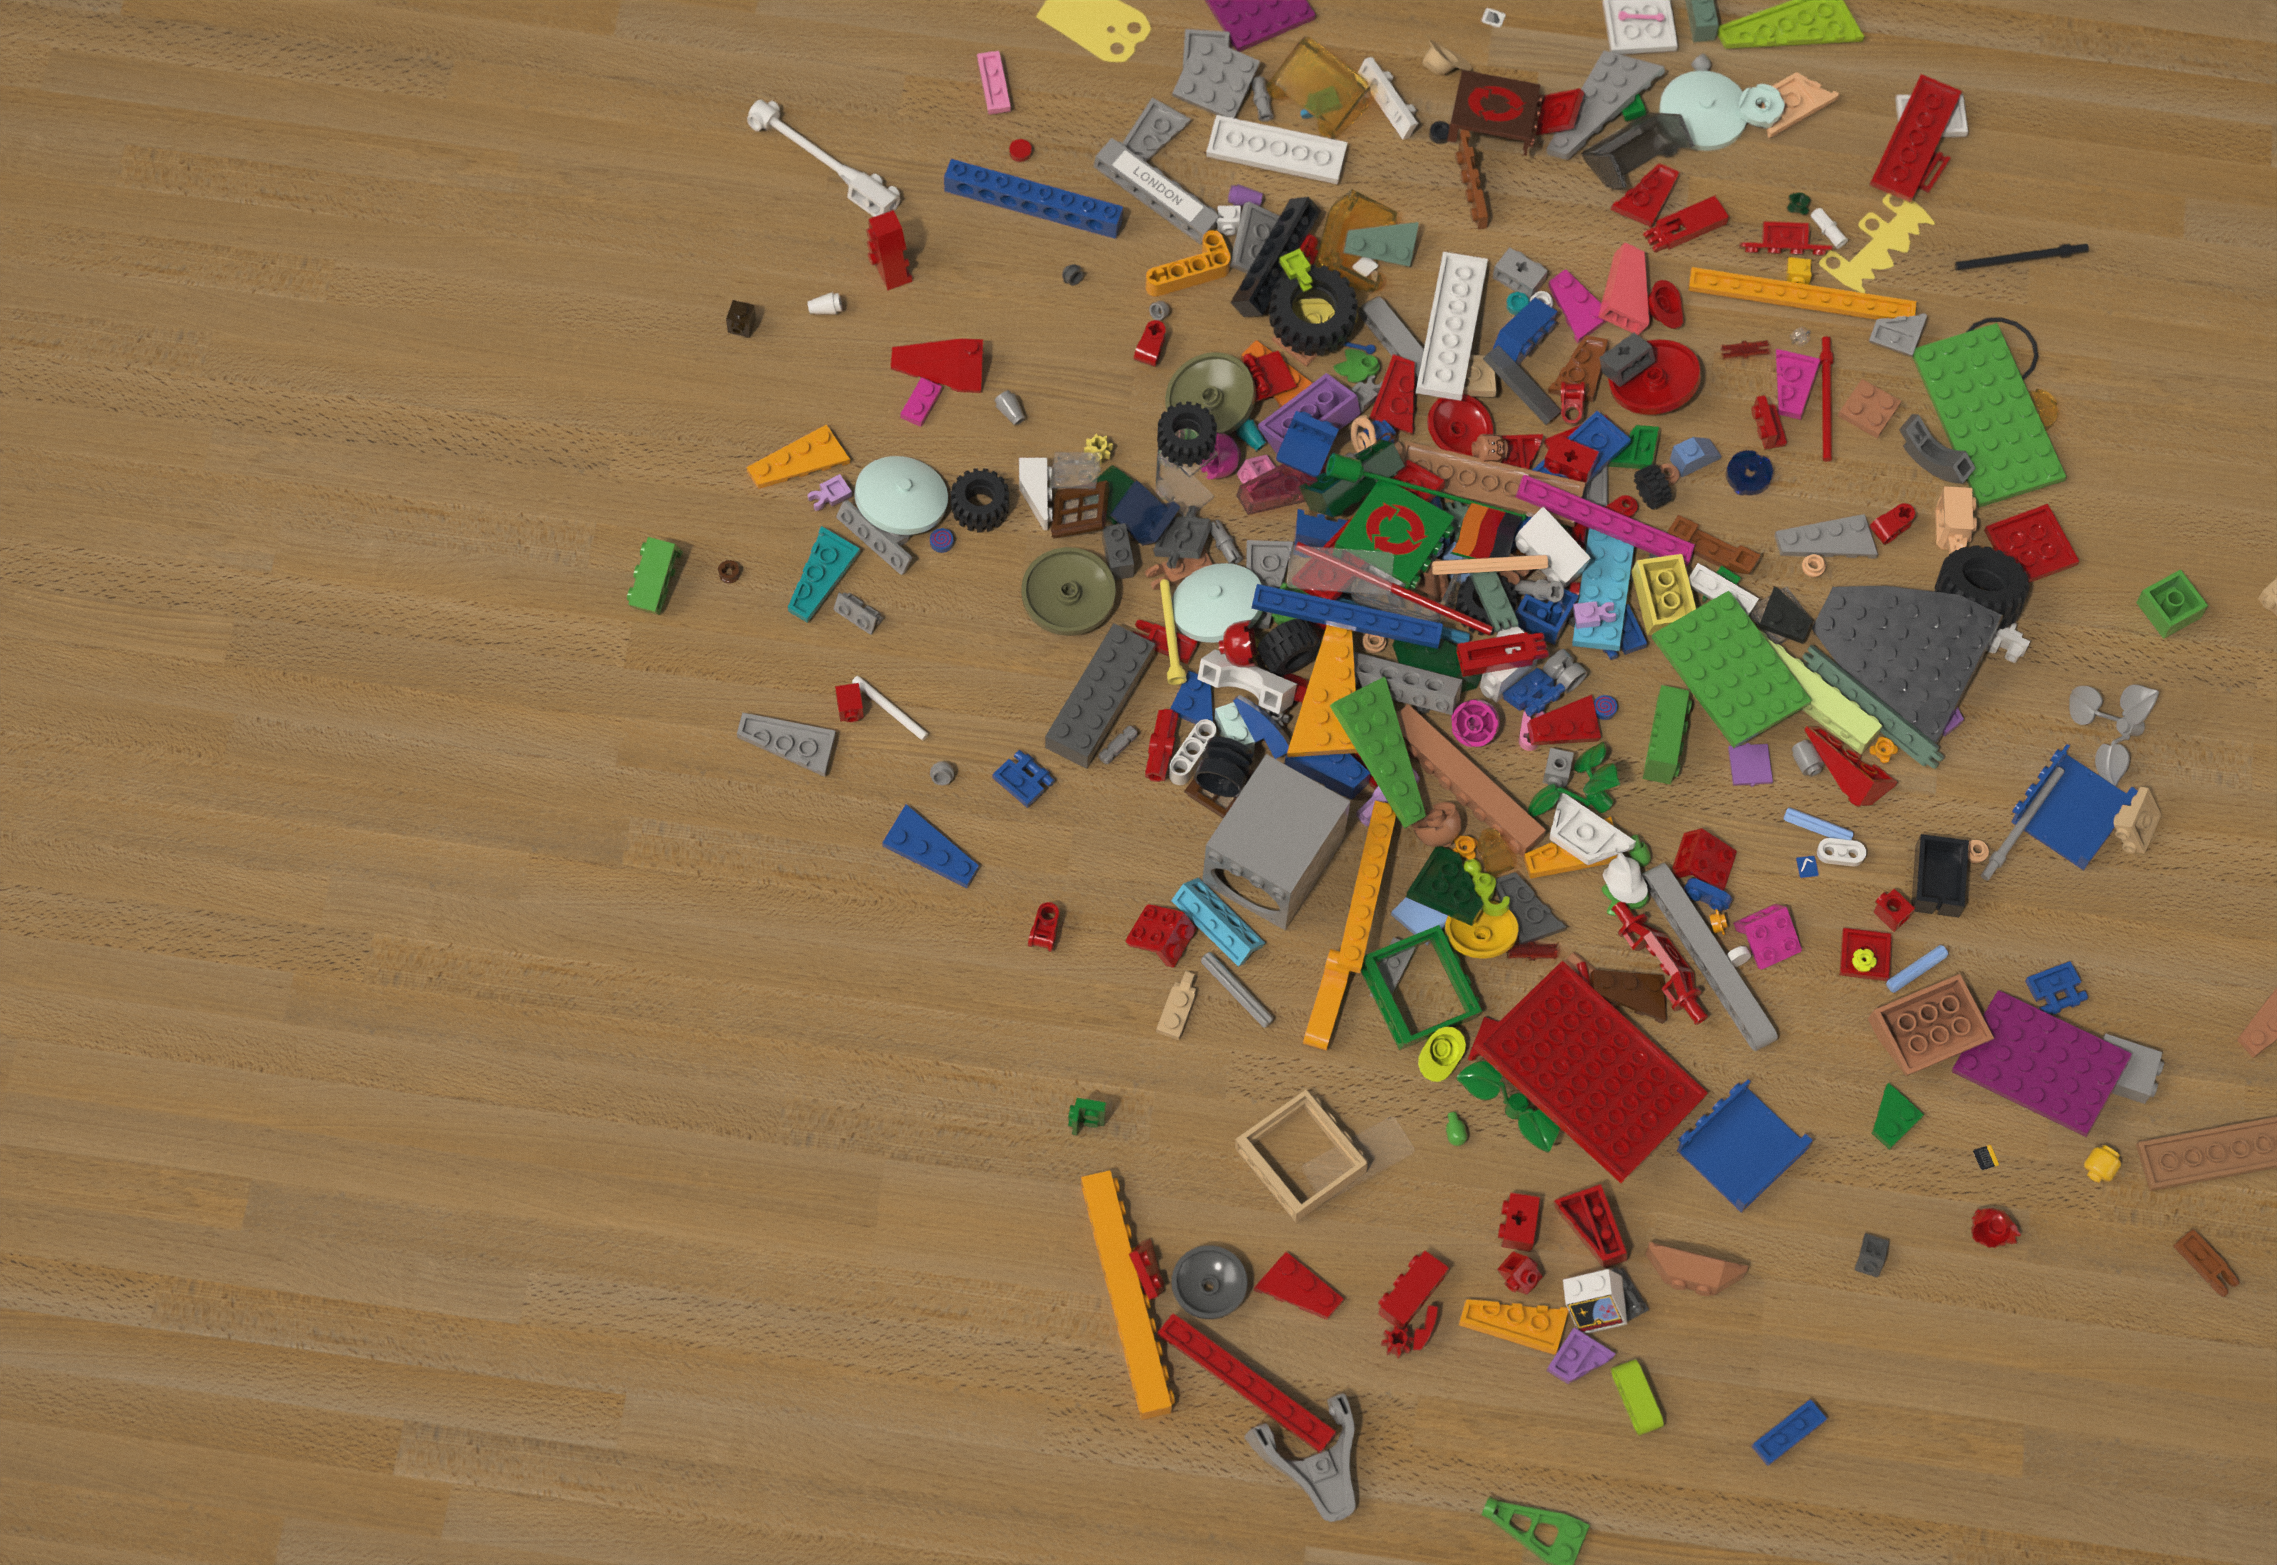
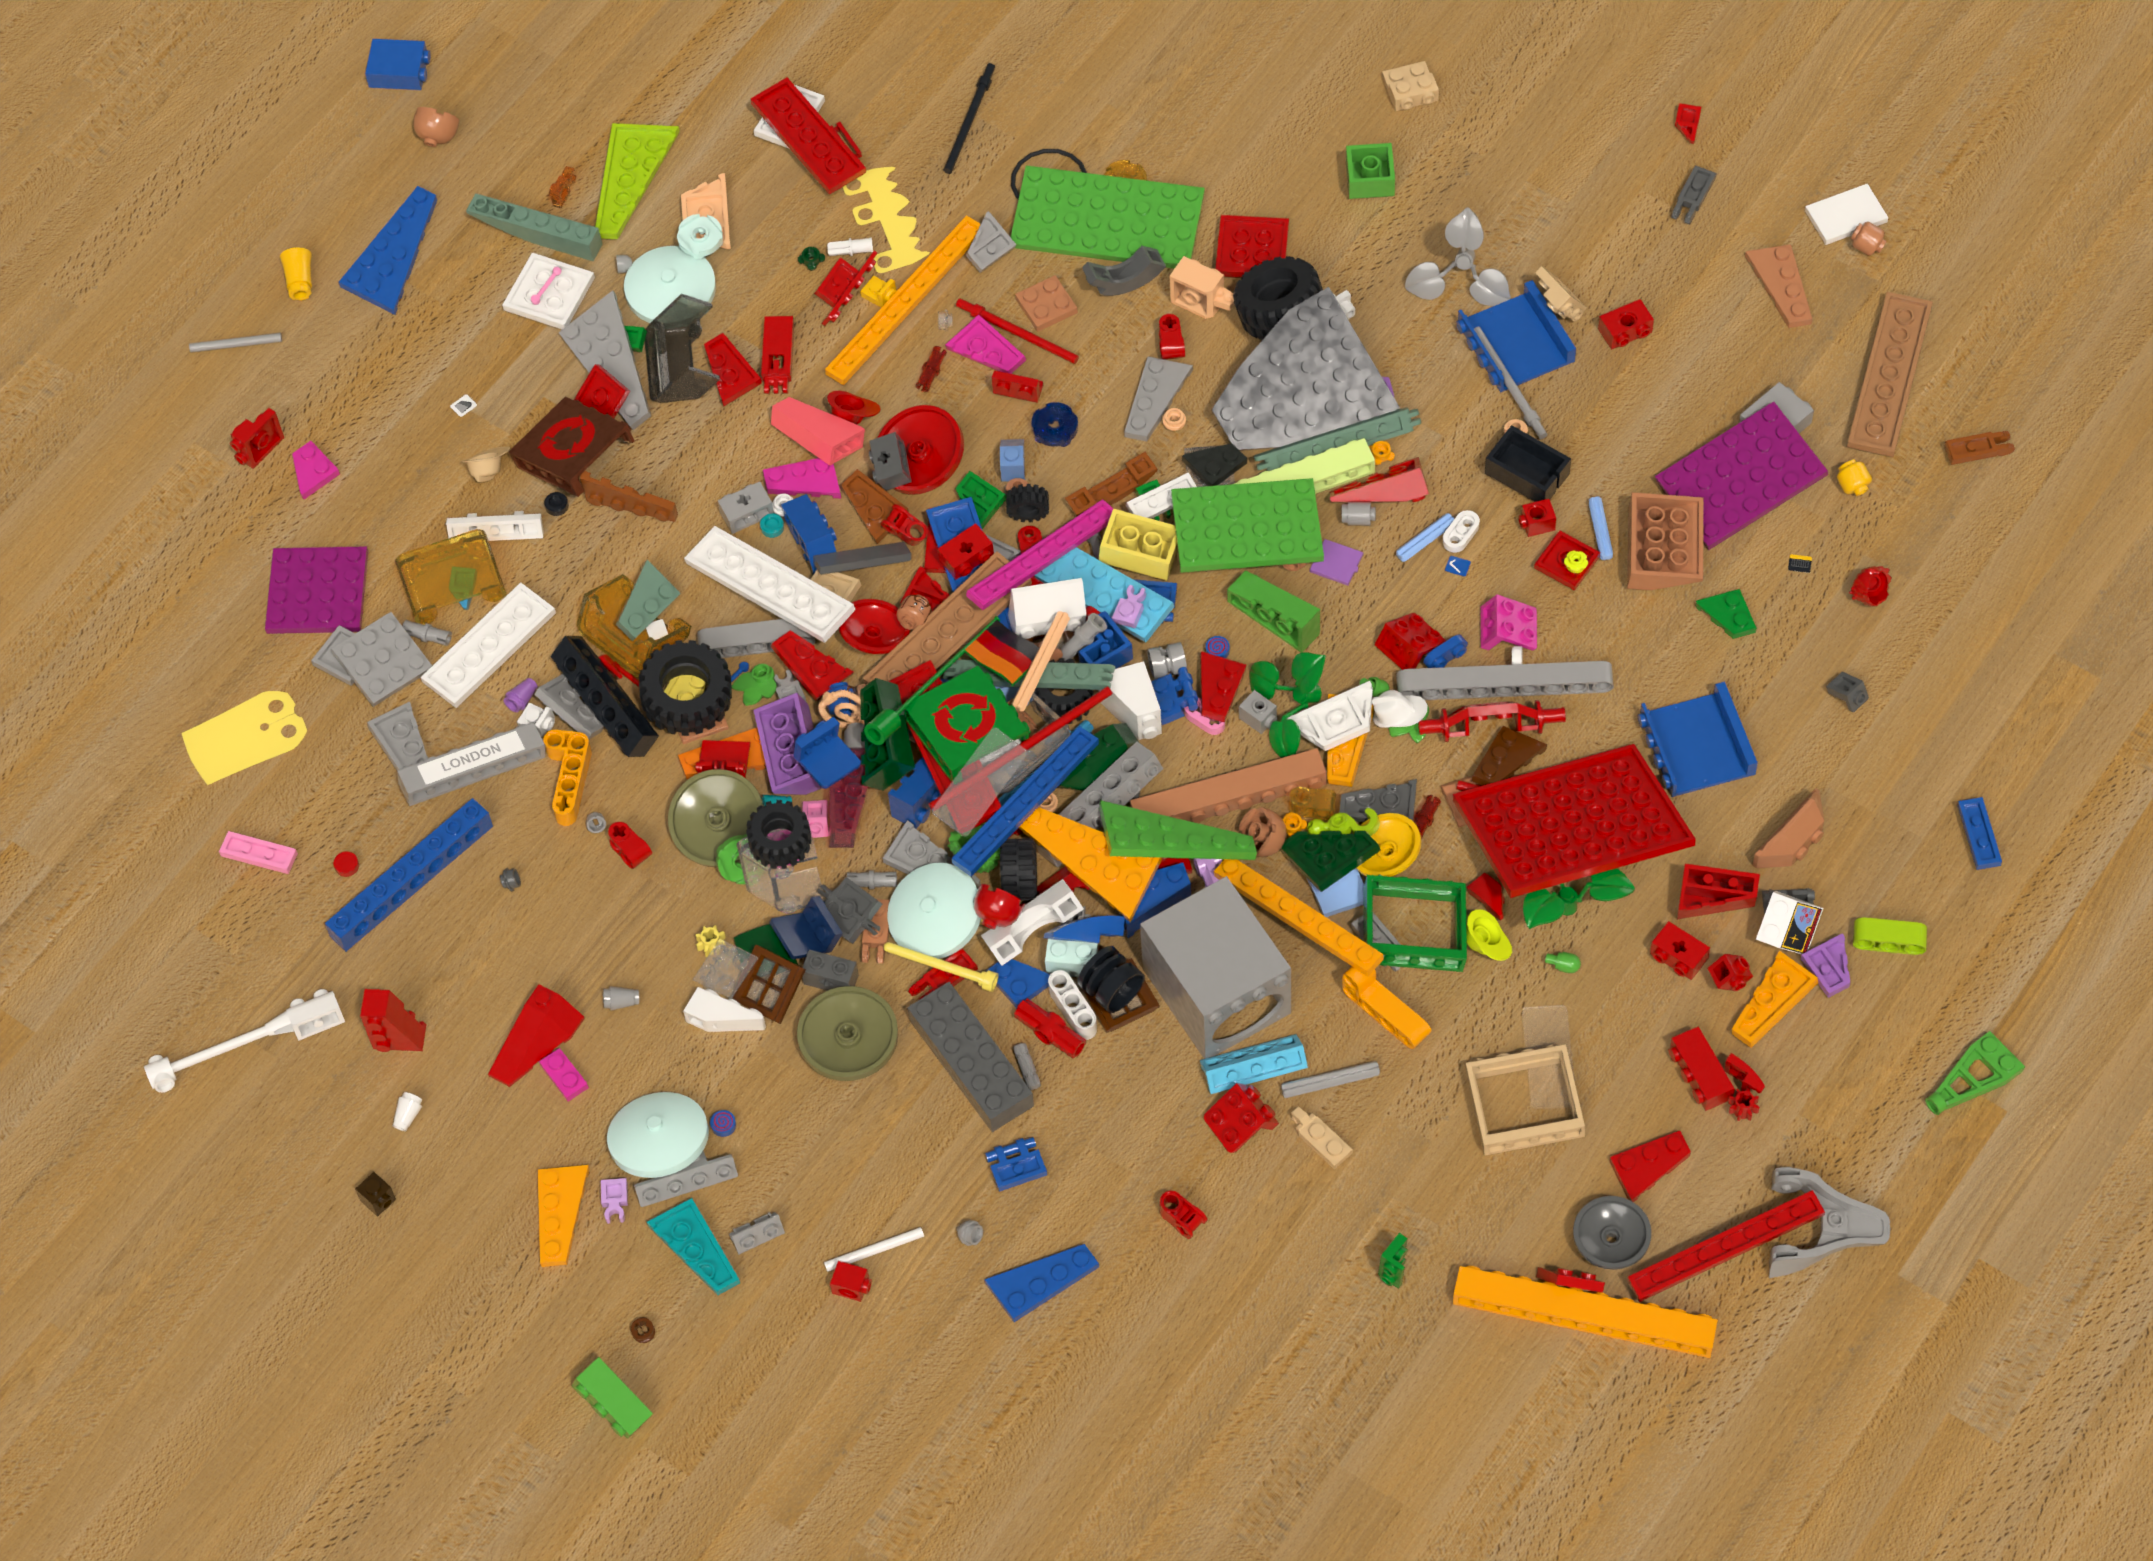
camera: 55 degrees left, 5 degrees down
light grey wing [737,712,836,777] -> none
black tyre [951,468,1009,533] -> none
lime plate [1279,248,1312,292] -> none
dark pink cylinder [1451,699,1500,747] -> none
red hinge [1456,632,1549,677] -> none
light orange plate [1709,909,1728,935] -> none
blue plate [2025,961,2088,1015] -> none
none -> red brick [1598,299,1654,350]

